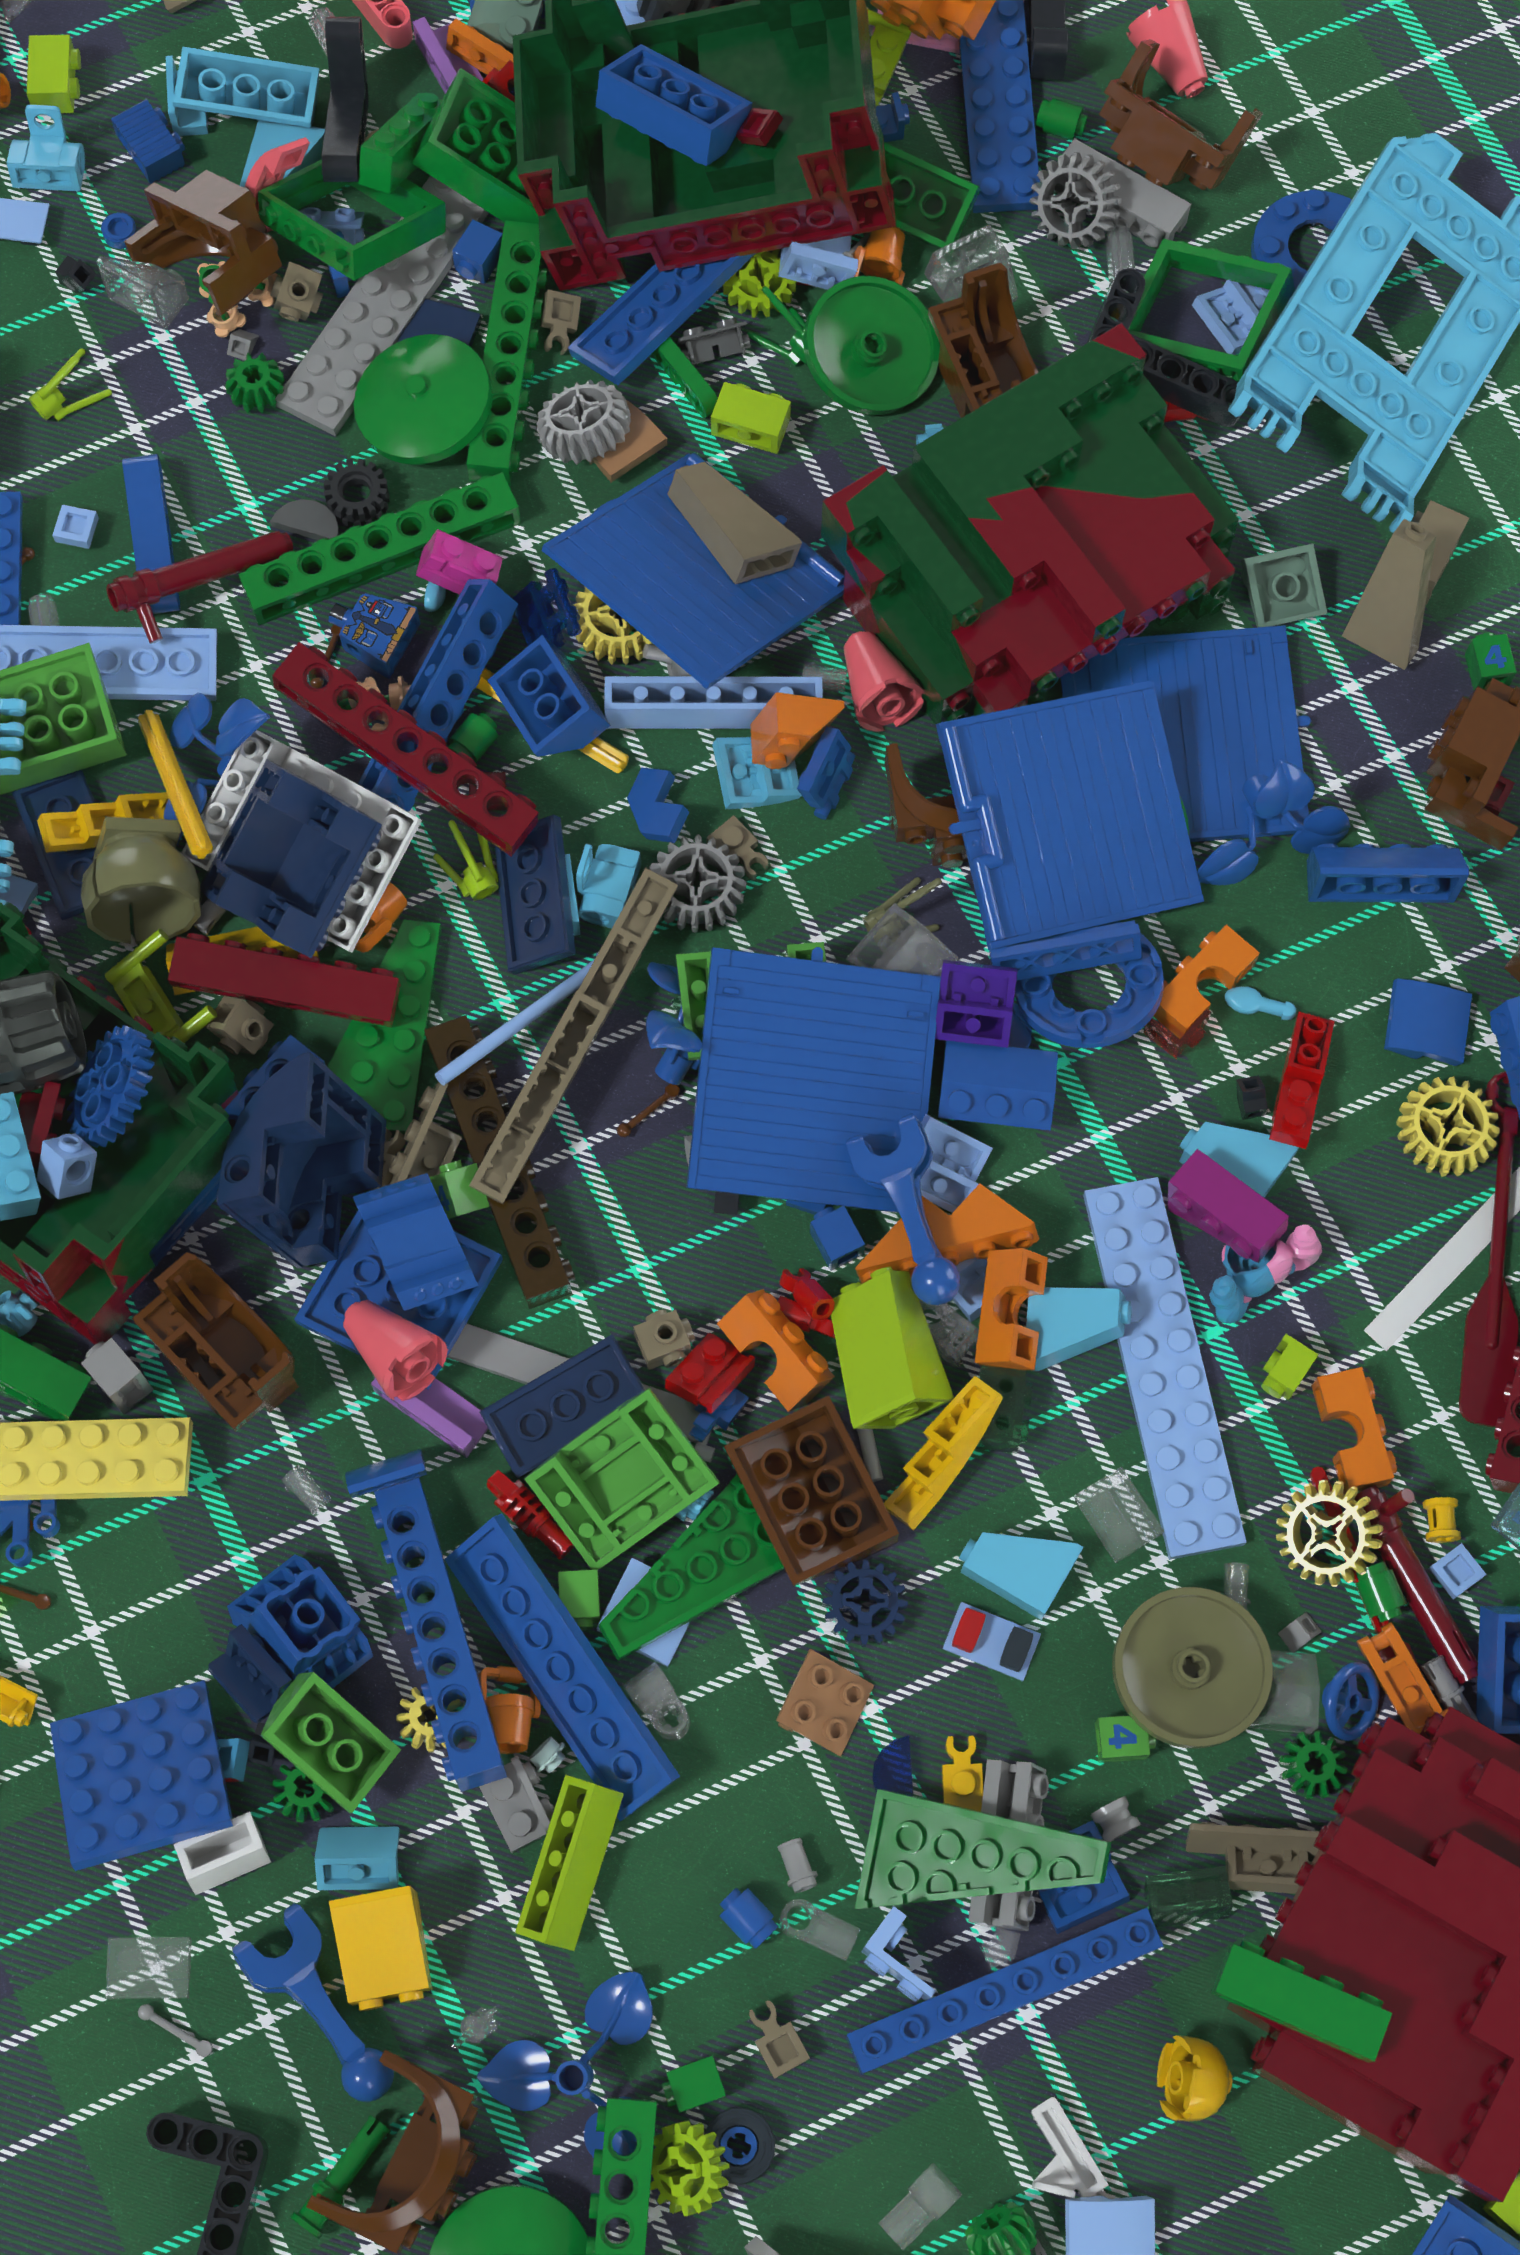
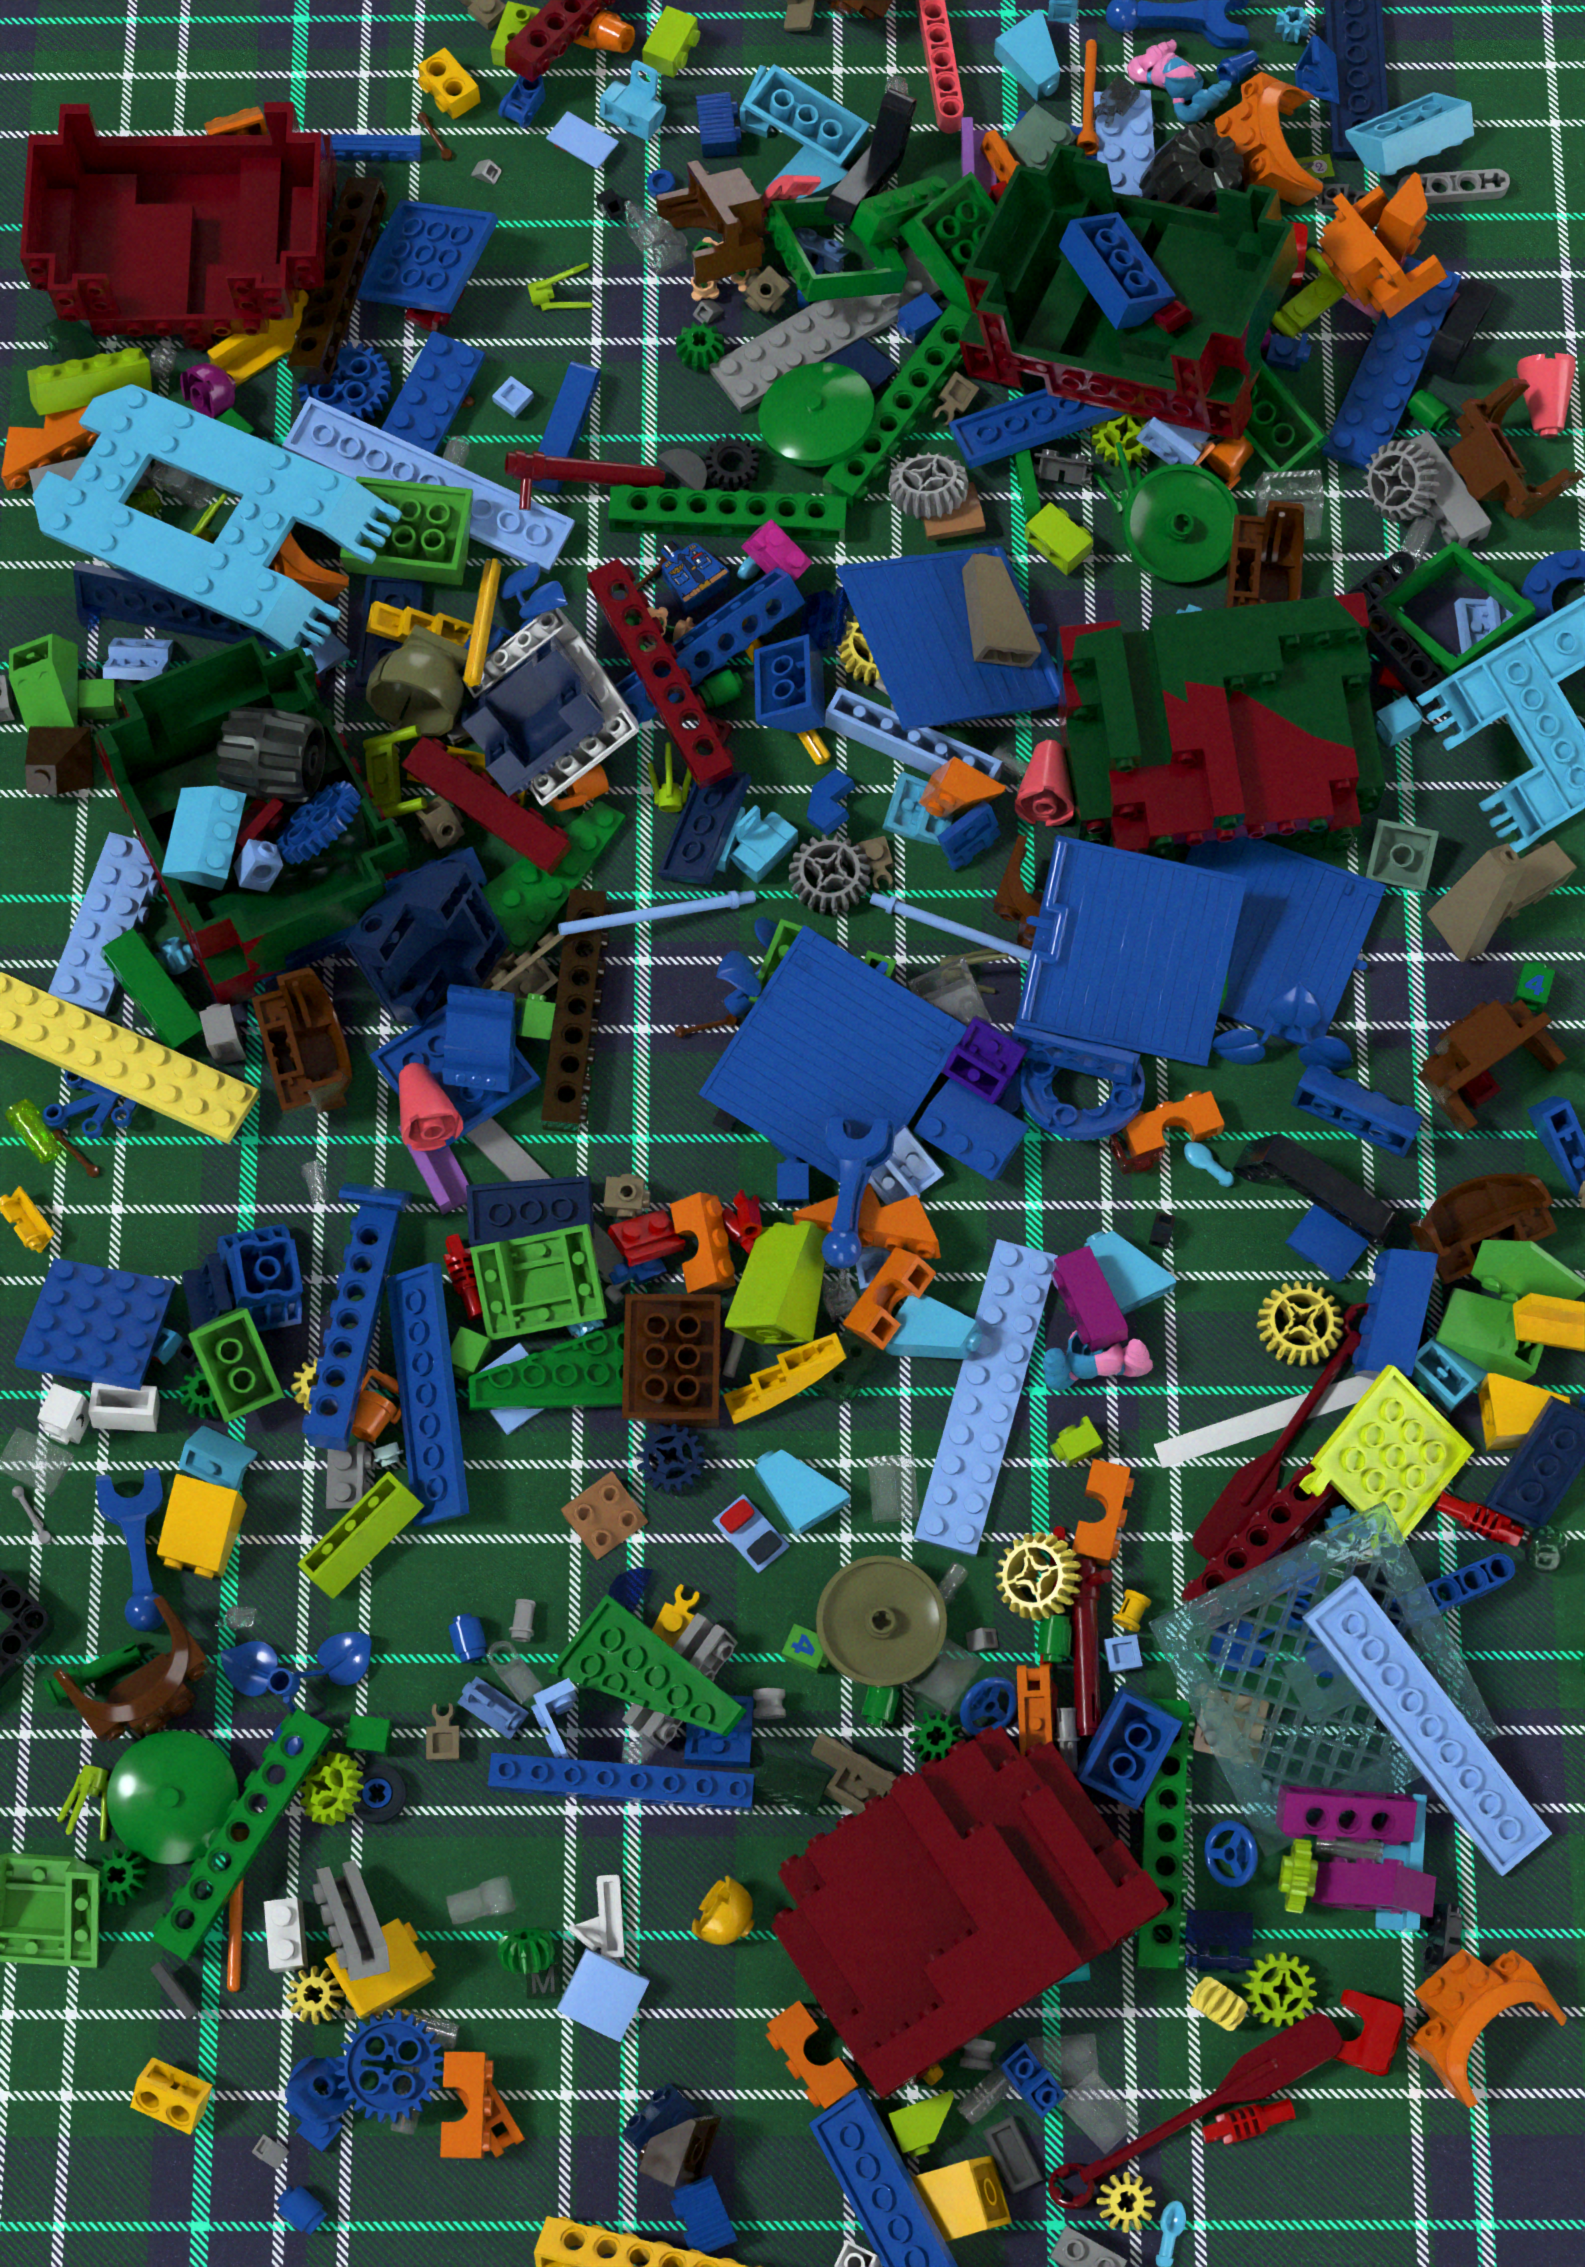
camera: 30 degrees right, 0 degrees up
dark tan slope [469,868,678,1204] -> none
clear piece [623,1662,690,1740] -> none
green brick [1210,1940,1392,2062] -> none
red slope [1269,1012,1335,1149] -> none
none -> white brick [37,1383,90,1445]
none -> medium blue hinge [457,1676,529,1740]
none -> orange arch [765,2000,858,2111]
none -> green brick [861,1685,900,1729]
none -> light blue bar [870,892,1031,962]
none -> black beam [1233,1134,1399,1246]
none -> medium azure brick [1374,695,1423,748]

